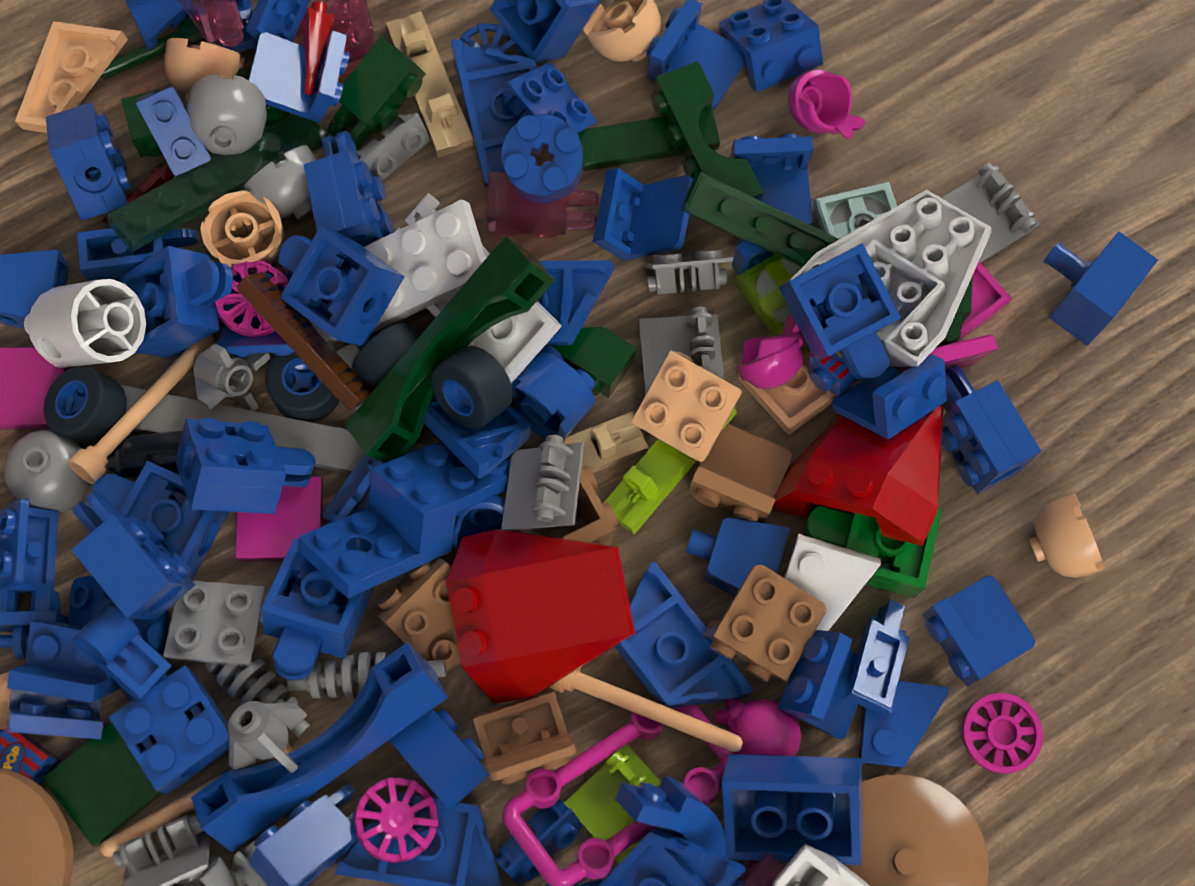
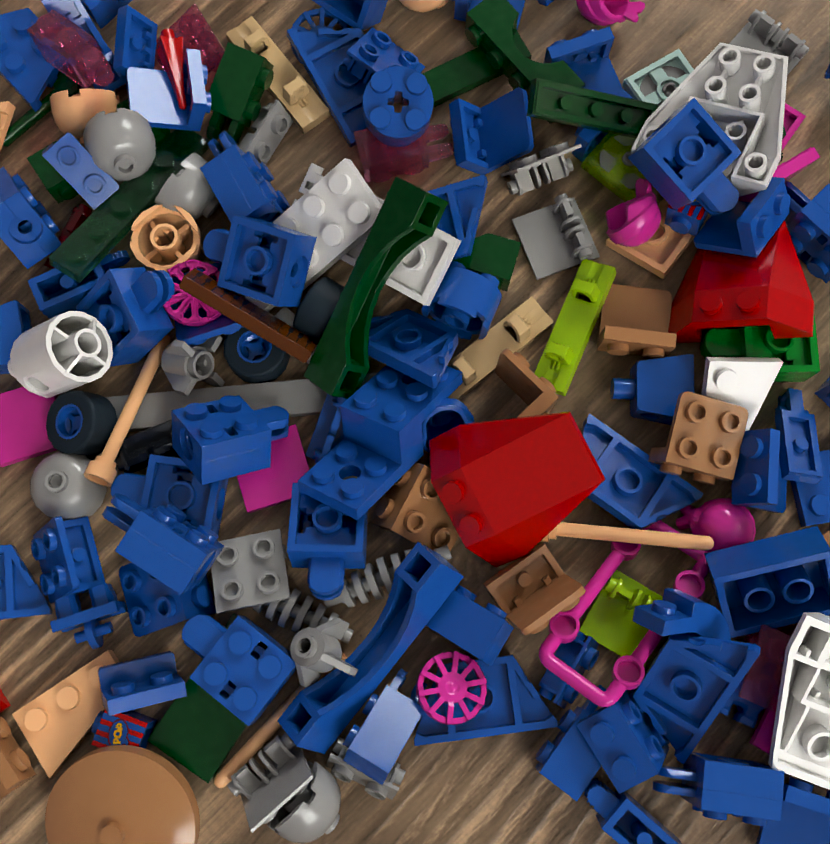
camera: 10 degrees left, 5 degrees up
blue bracket [7,619,121,703] -> none
blue plate [71,605,172,701] -> none
black wheel [432,346,513,429] -> none
light grey hinge [501,435,584,531] -> none
light nougat bracket [631,350,742,462] -> none

